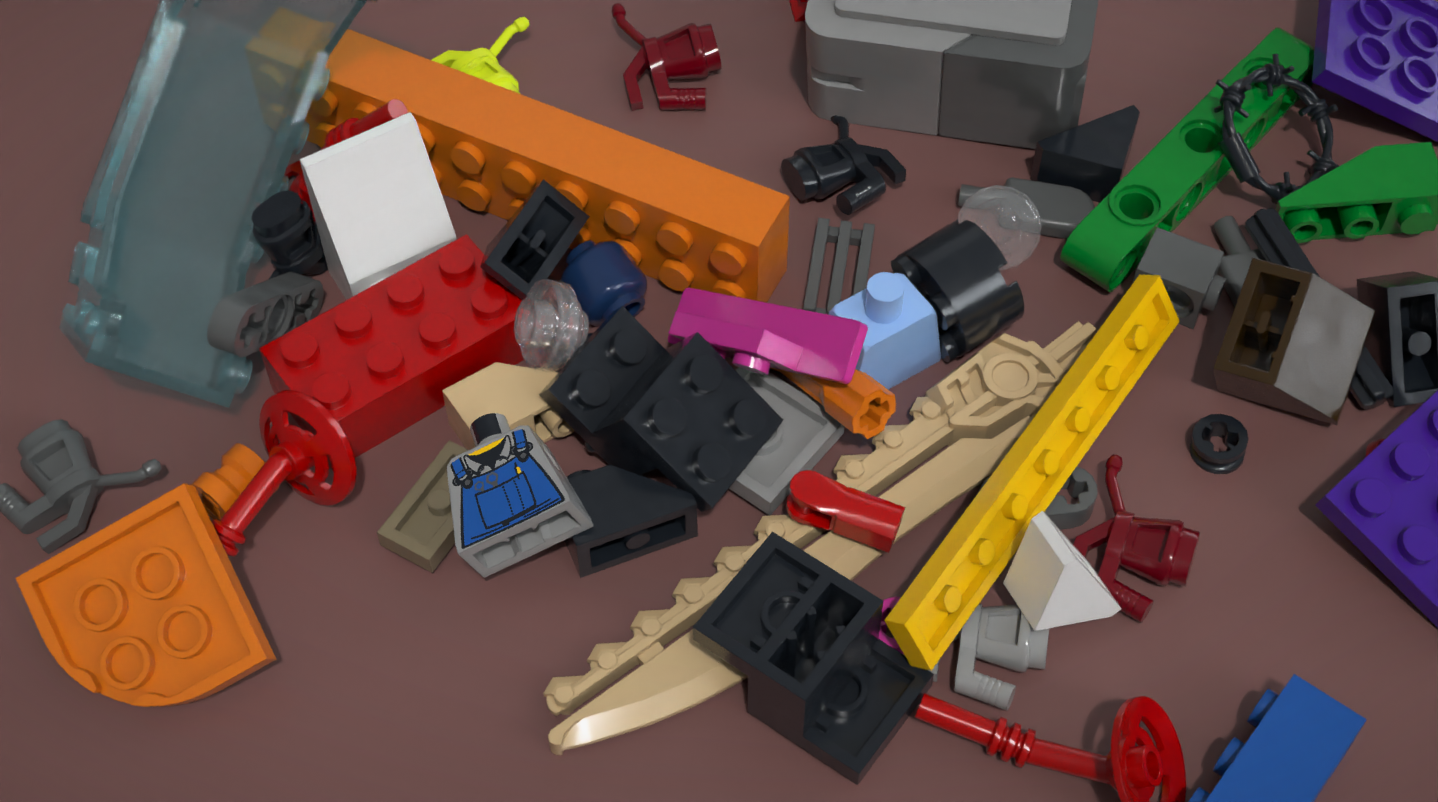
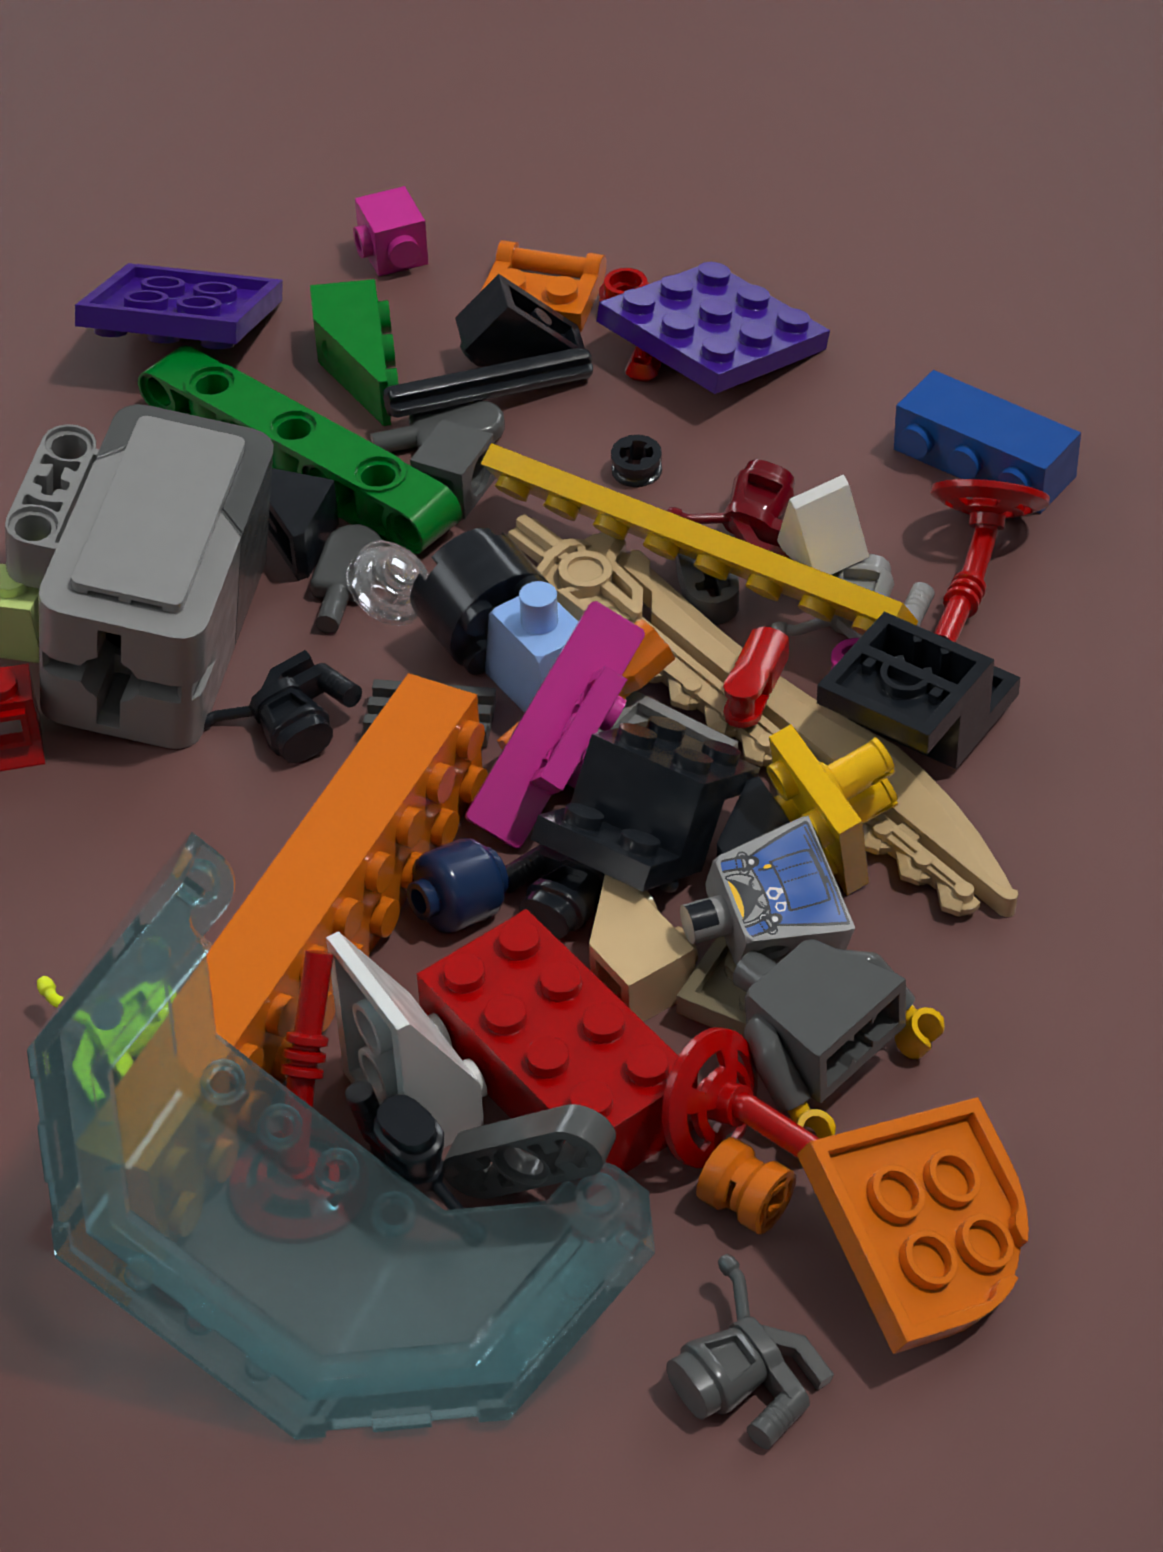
camera: 90 degrees left, 10 degrees down
black slope [480,179,590,304] -> none
clear plate [514,279,589,372] -> none
dark red piece [611,3,722,111] -> none
dark brown slope [1213,258,1375,425] -> none
black piece [1214,54,1339,204] -> none
none -> dark grey torso [733,939,945,1139]
none -> yellow plate [767,724,898,896]

